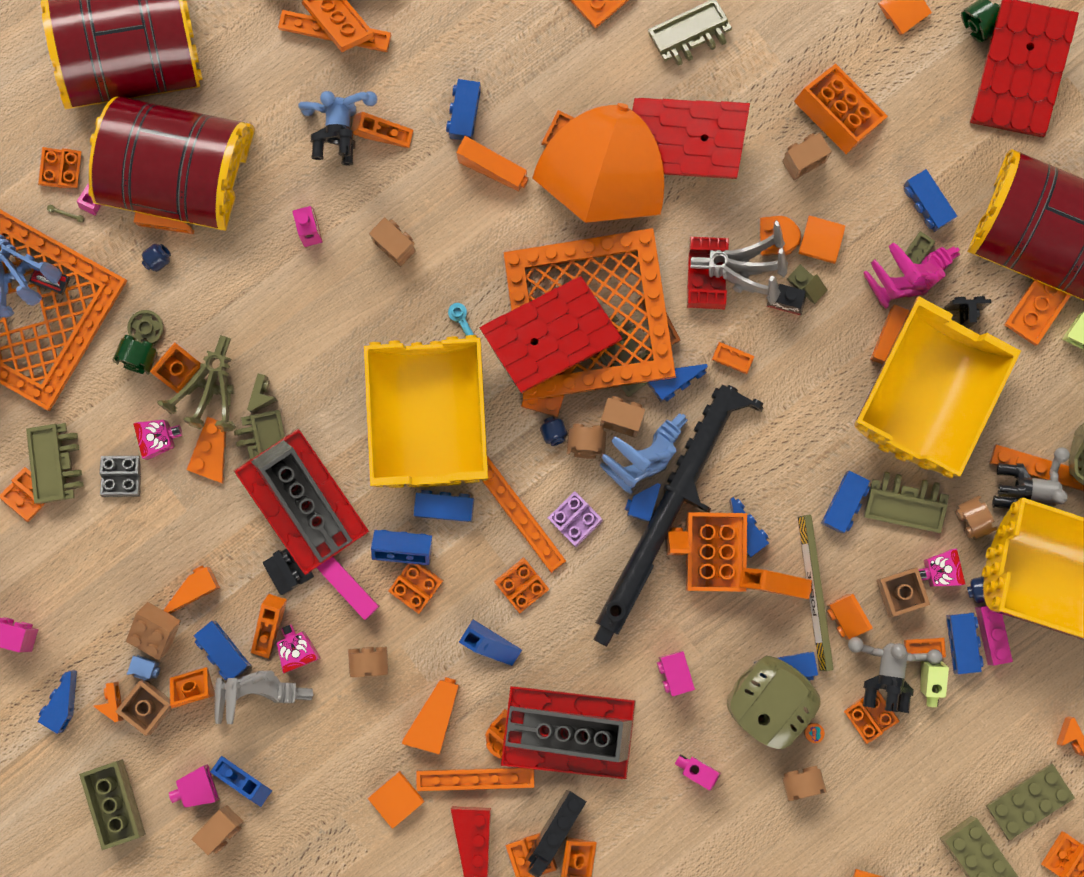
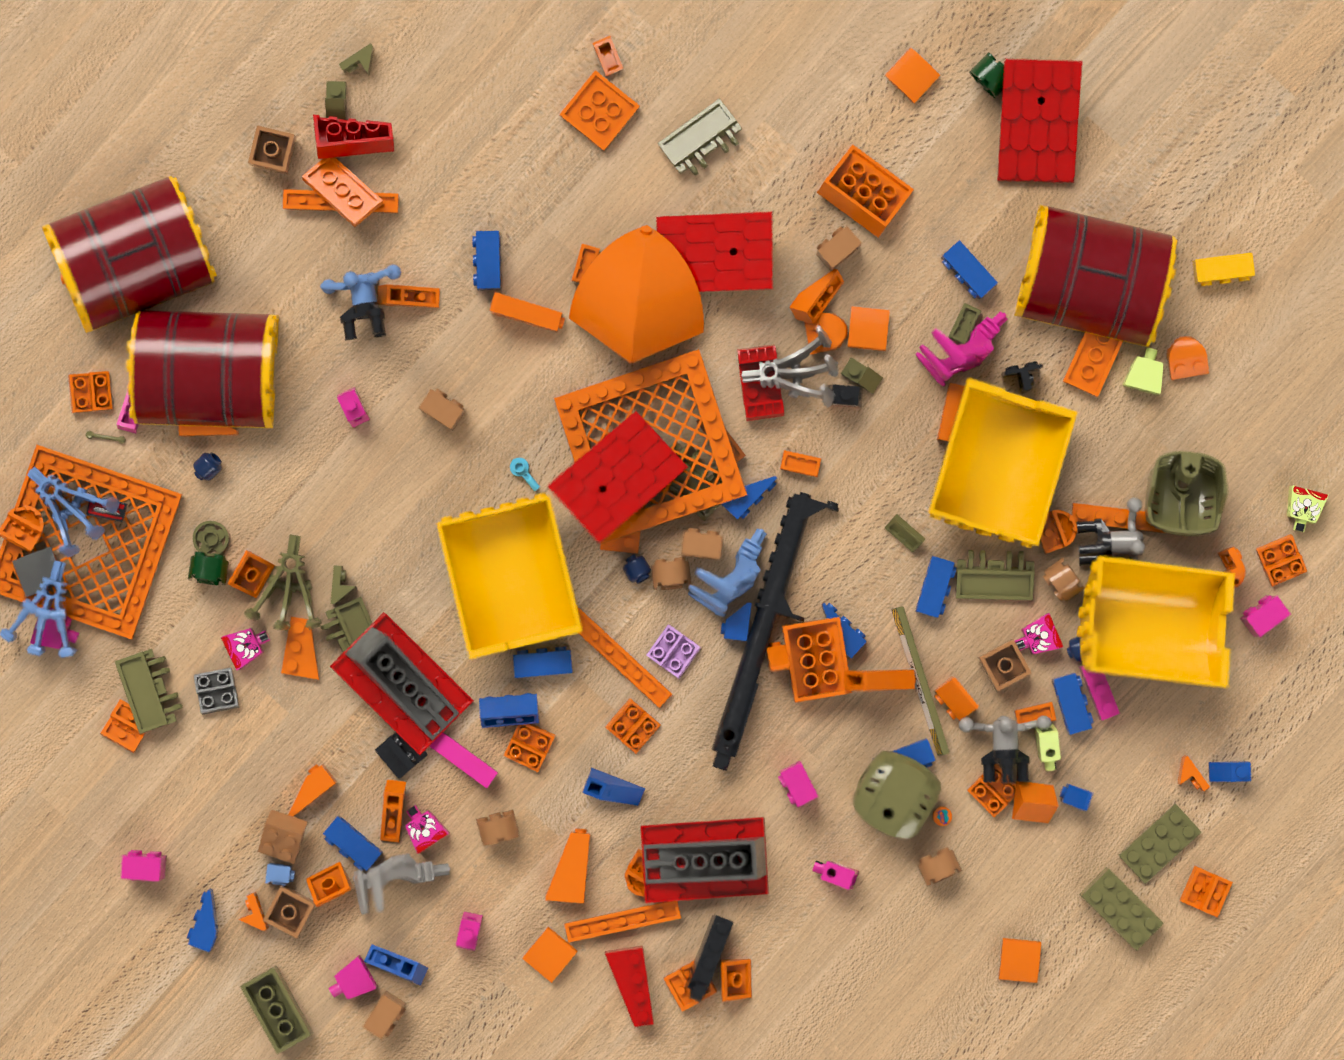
camera: 20 degrees left, 5 degrees up
none -> dark pink torso [456,911,483,951]
none -> orange slope [789,269,845,324]
none -> olive plate [884,514,925,553]
none -> orange slope [1012,781,1058,823]
none -> orange slope [1040,510,1077,554]
none -> blue slope [1059,783,1093,811]

